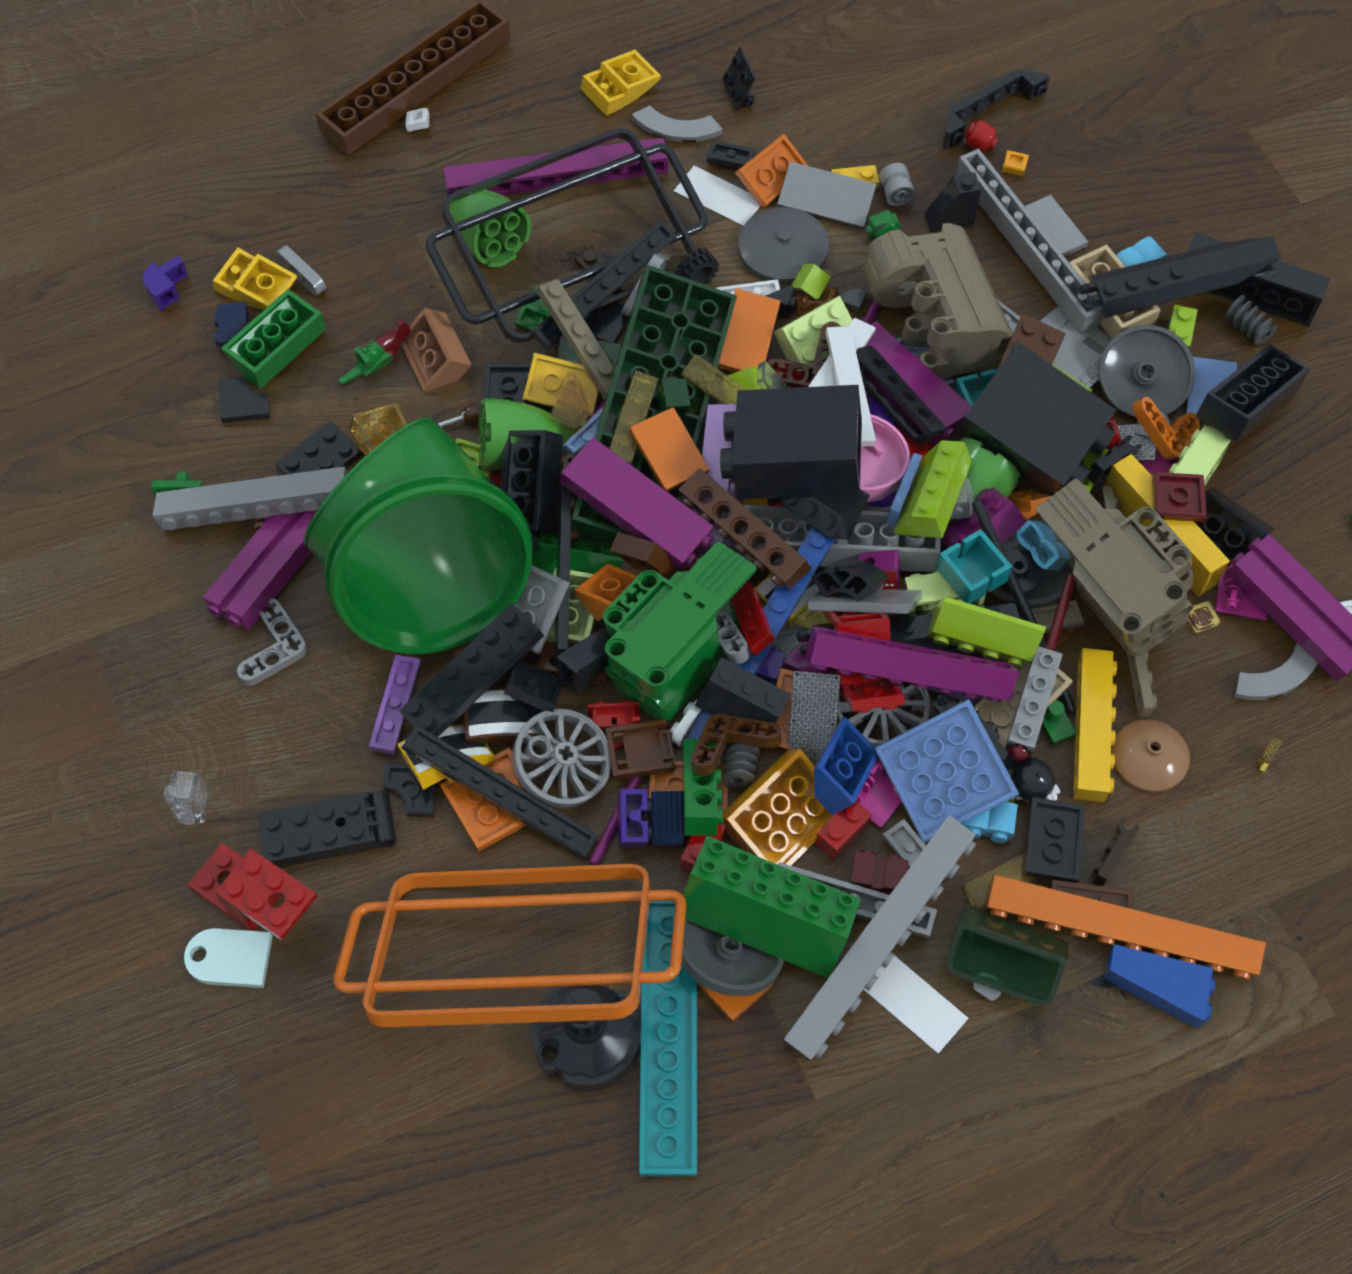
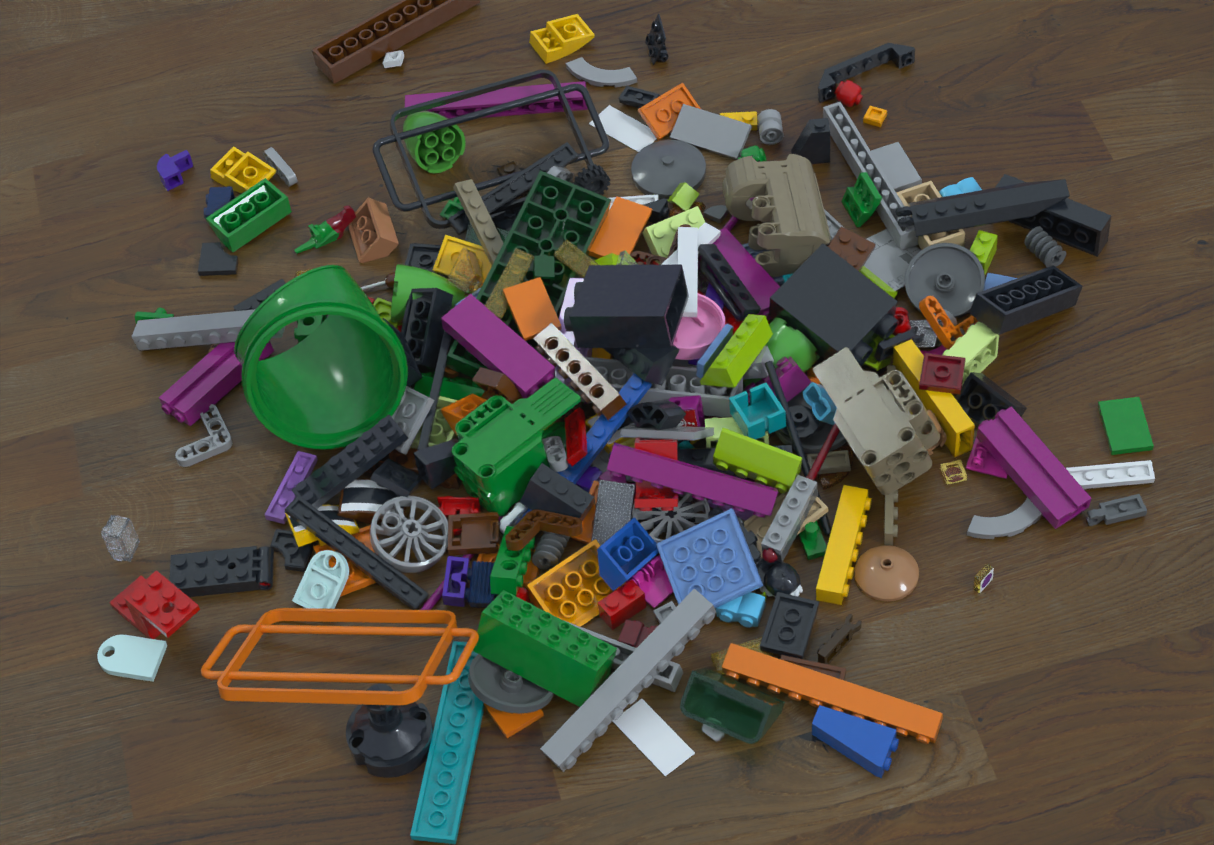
camera: 15 degrees right, 10 degrees down
none -> light aqua tile [292,550,349,609]
none -> green slope [841,172,882,227]

